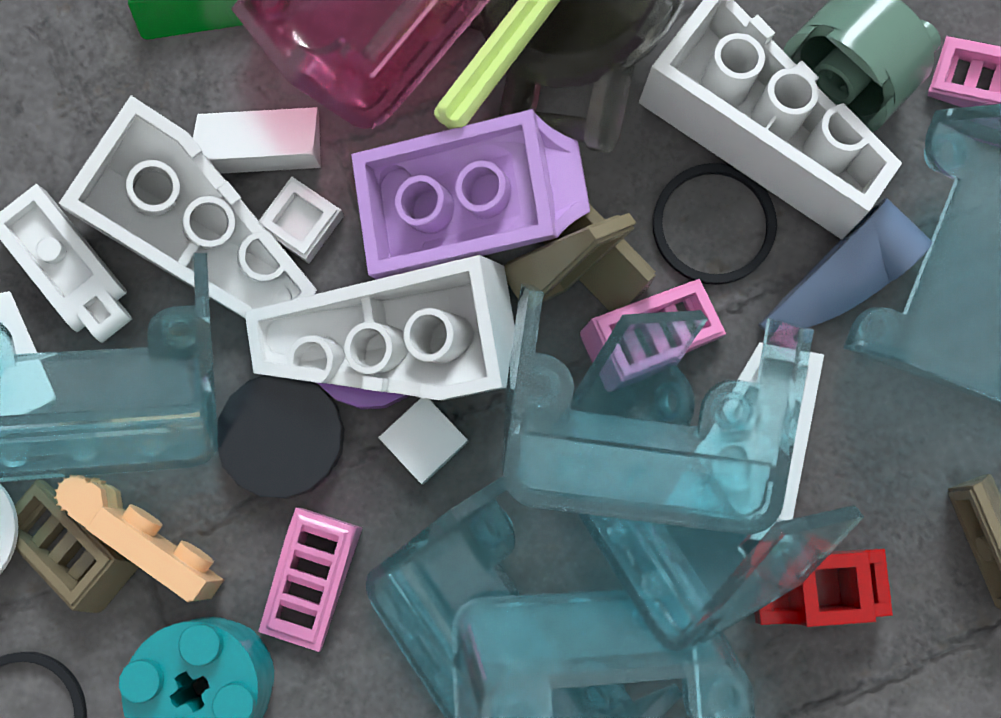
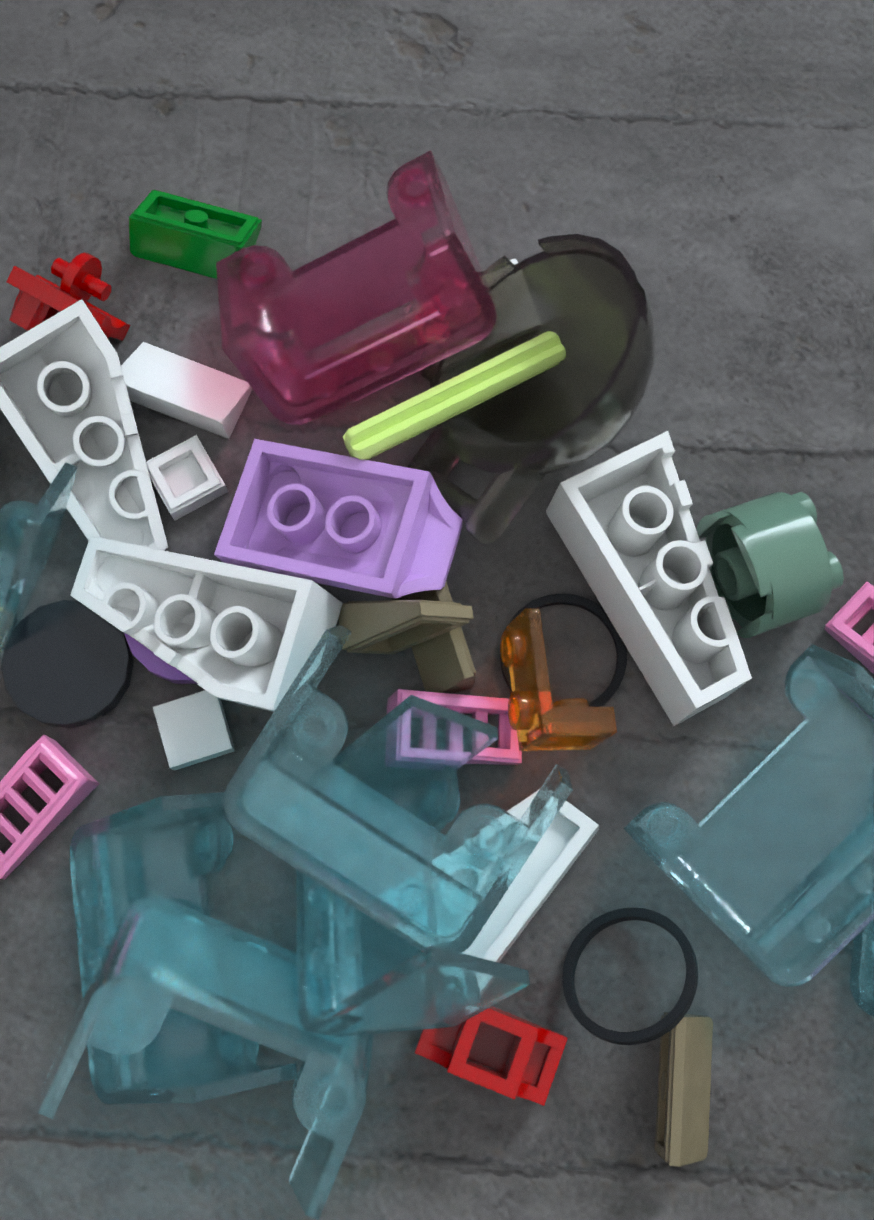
camera: 20 degrees right, 5 degrees down
sand blue piece [758,198,933,336] -> none
none -> red hips [6,253,131,341]
none -> clear orange bracket [500,608,617,751]
none -> black piece [562,908,698,1045]

